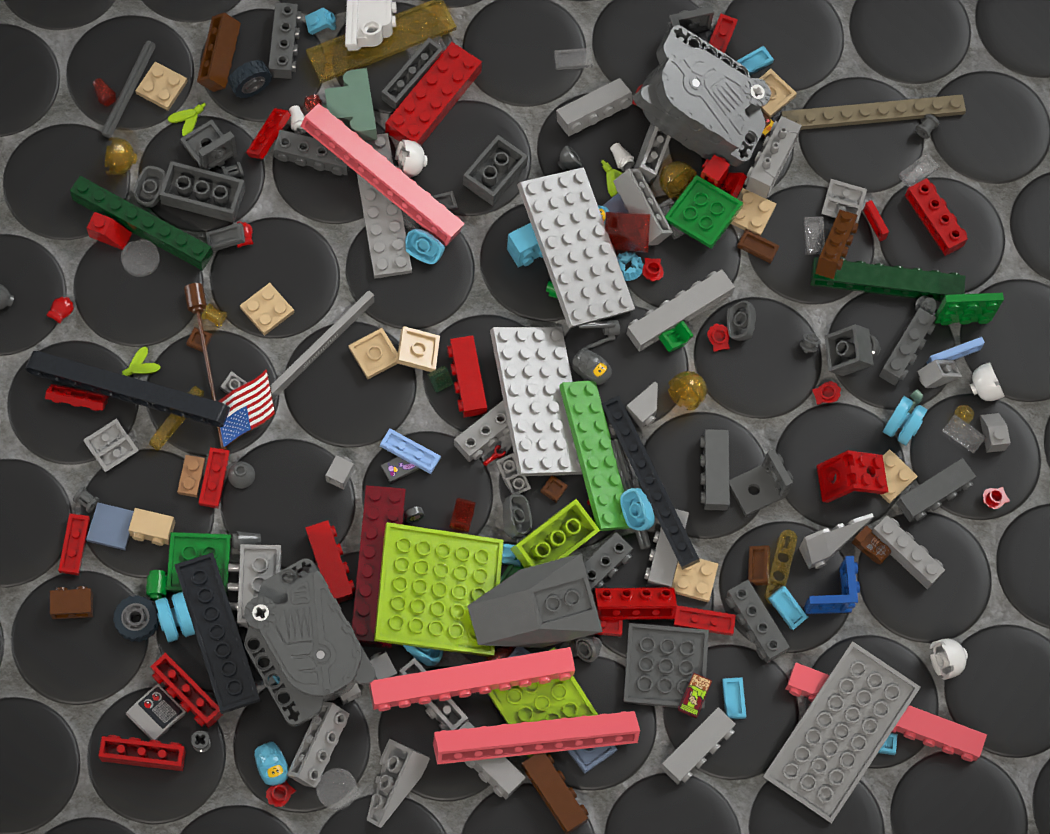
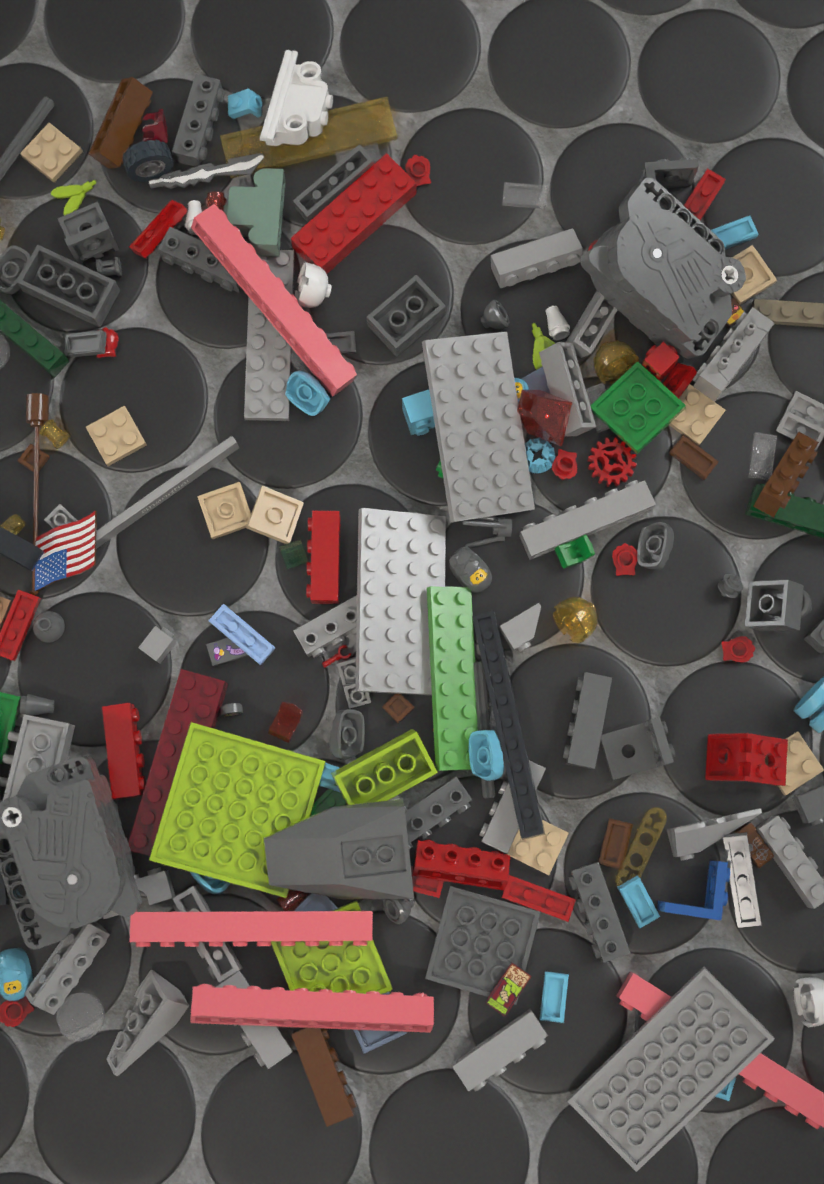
camera: 20 degrees right, 10 degrees up
none -> dark red hinge [142,109,168,143]
none -> dark grey sword [149,153,264,189]
none -> red animal [405,155,431,186]
none -> red gear [587,437,637,487]
none -> plate [723,832,761,928]

